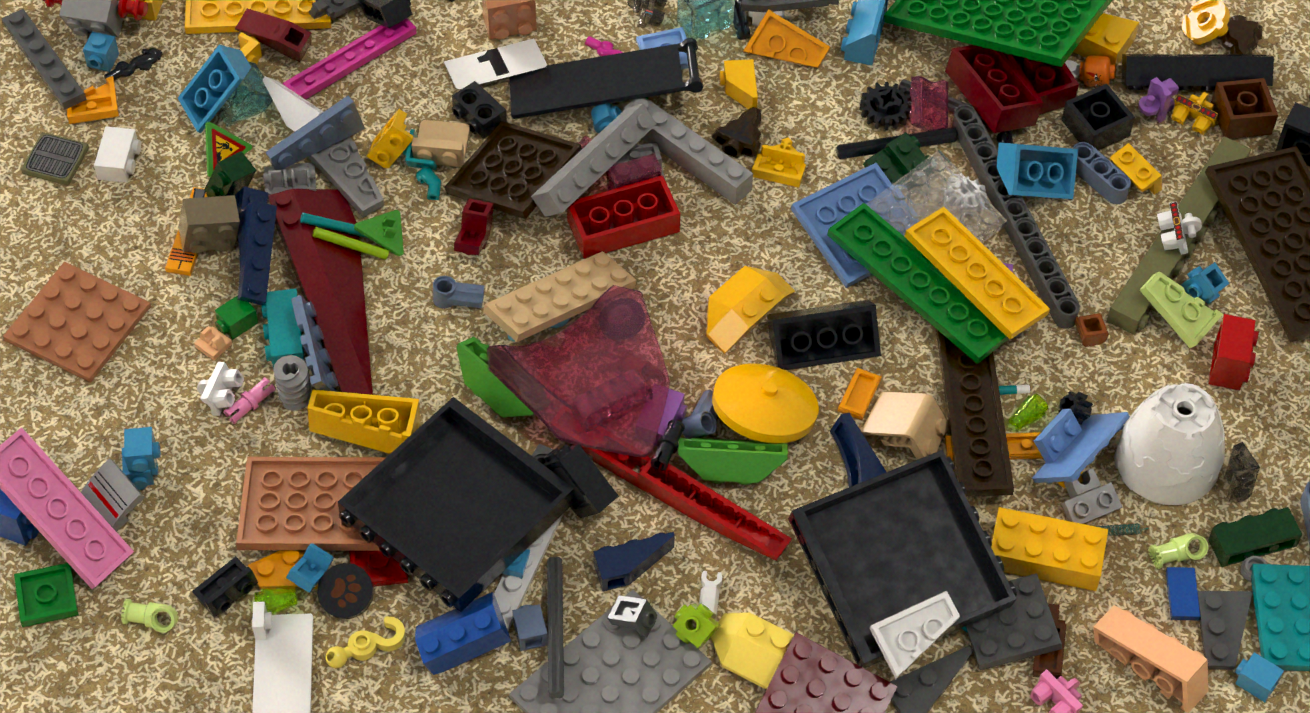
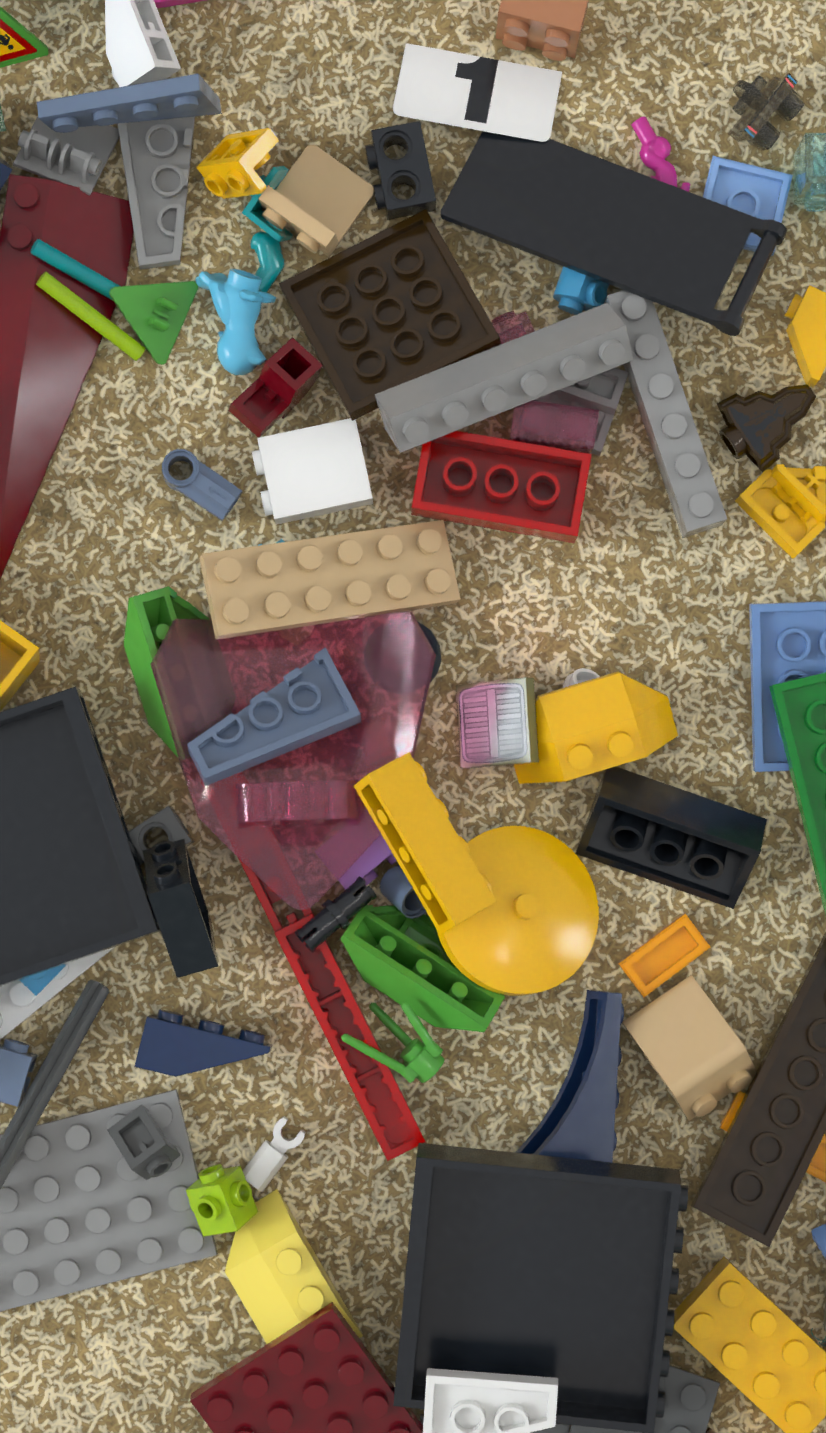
camera: 30 degrees right, 30 degrees up
none -> sand blue wing [187,647,361,786]
none -> medium azure animal [195,269,276,375]
none -> white brick [252,418,373,525]
none -> bright green plant [341,1002,445,1083]
none -> yellow brick [354,752,497,935]
none -> tile [456,677,539,768]

